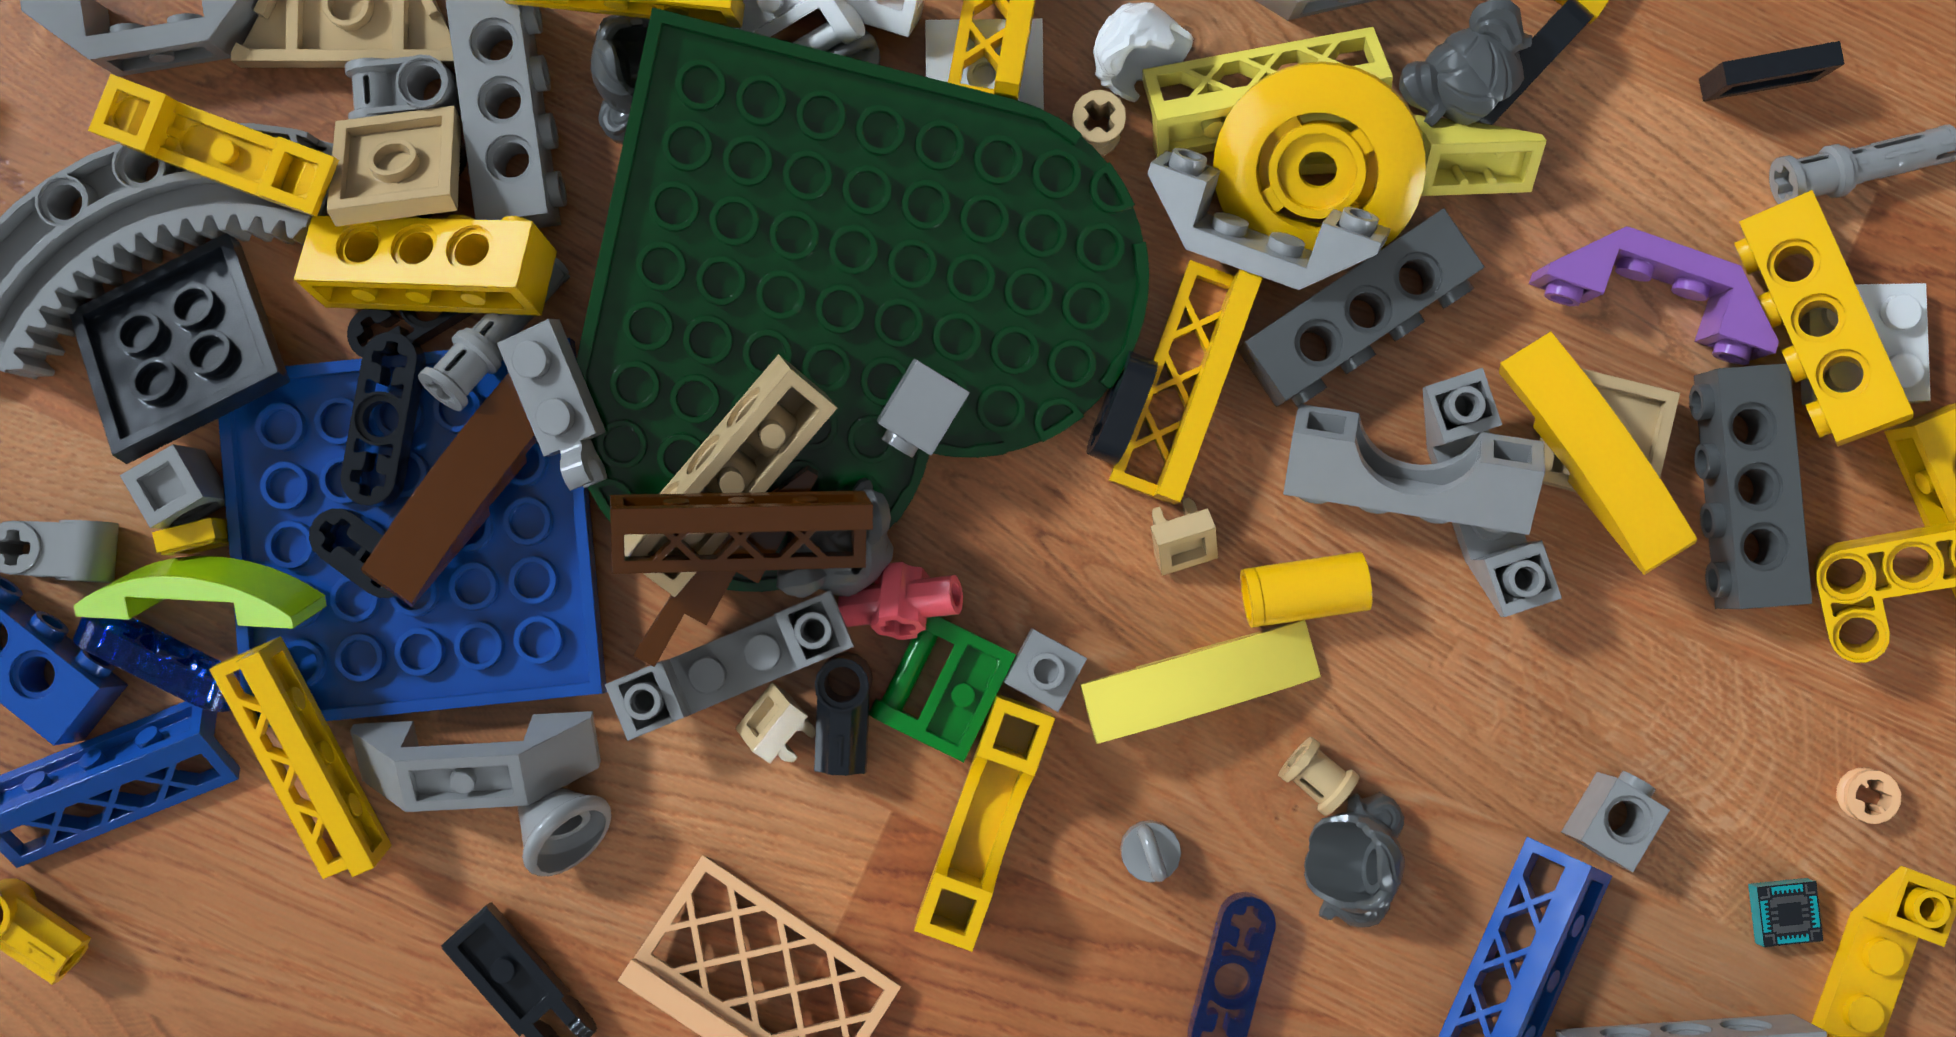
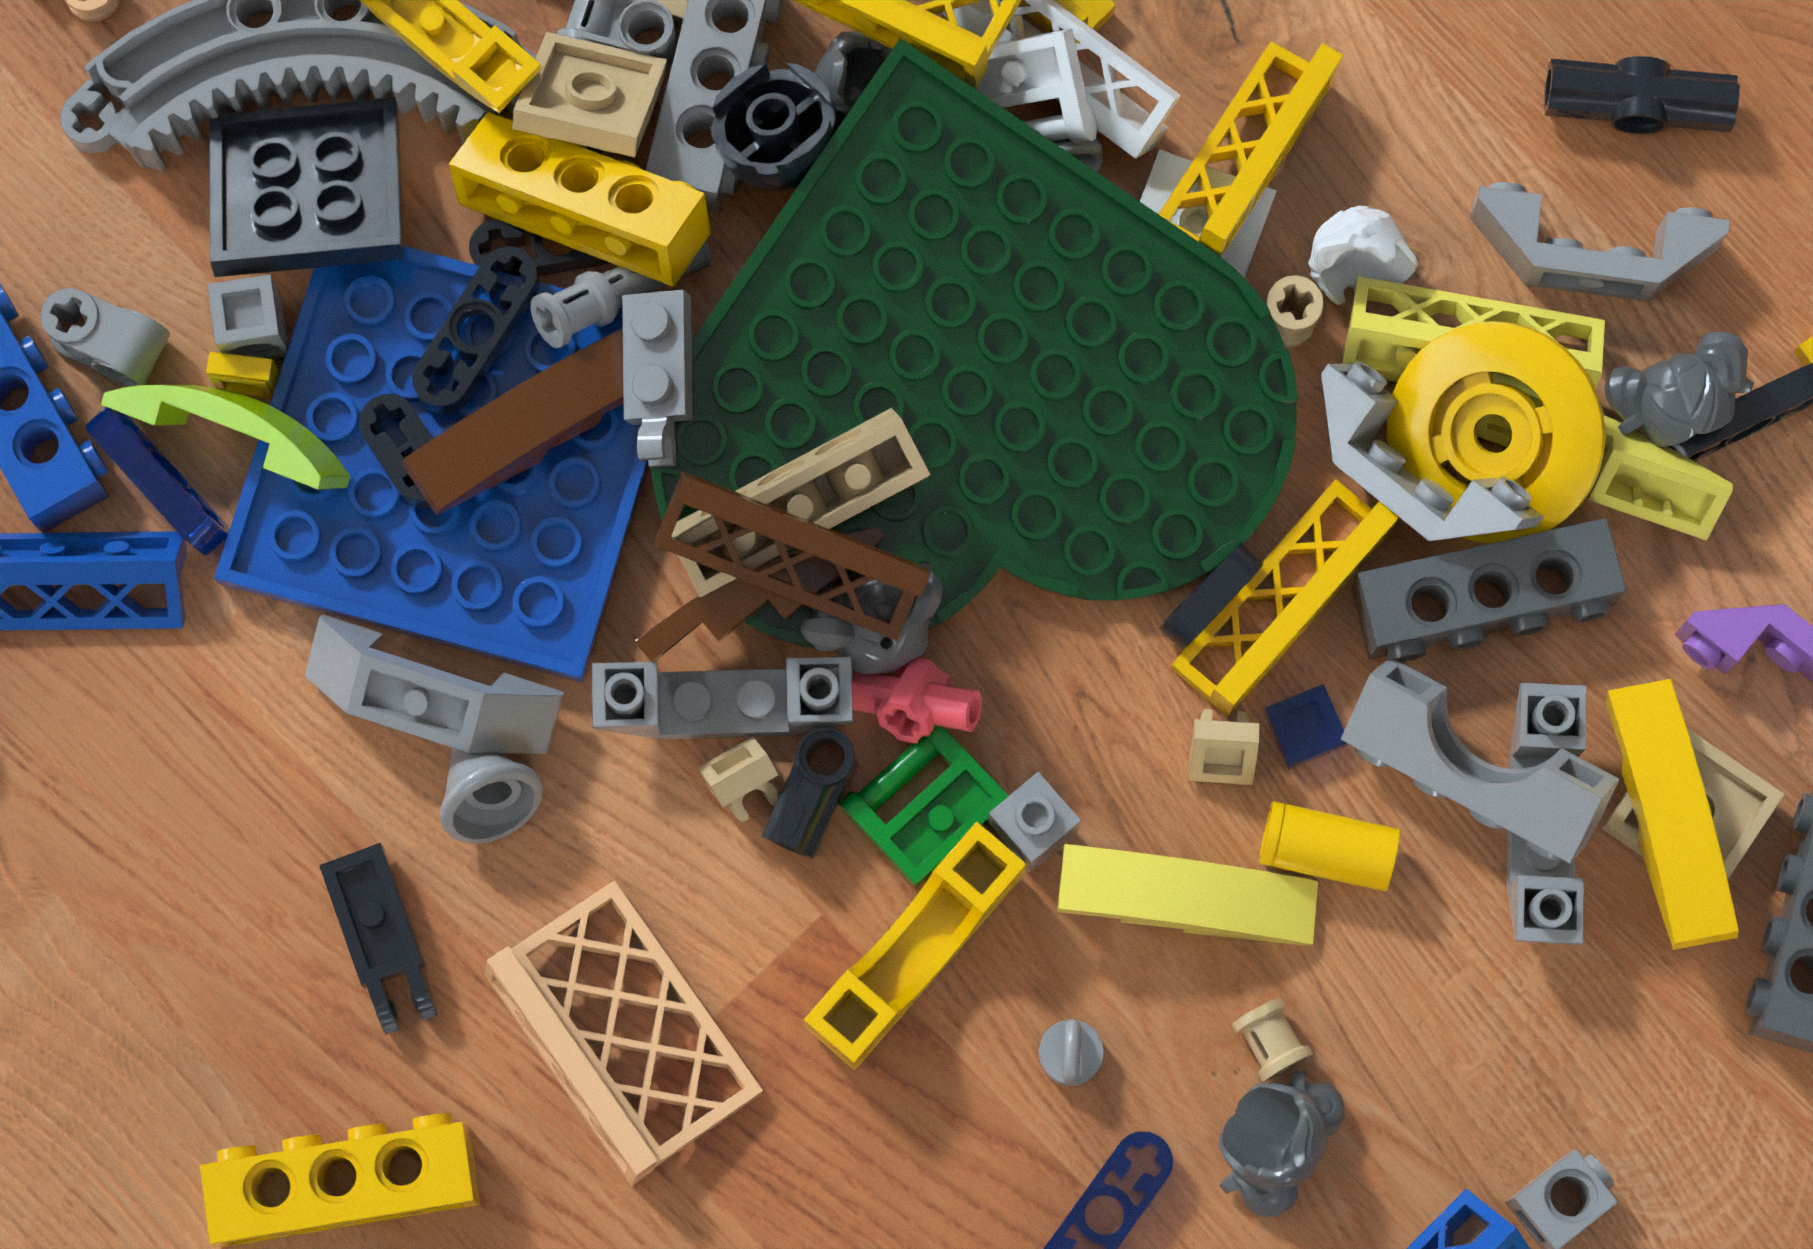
camera: 20 degrees right, 10 degrees down
yellow fence [209,636,392,879] -> none
light grey brick [876,359,970,458] -> none
none -> black cylinder [710,63,838,192]
none -> clear blue tile [1263,684,1348,770]

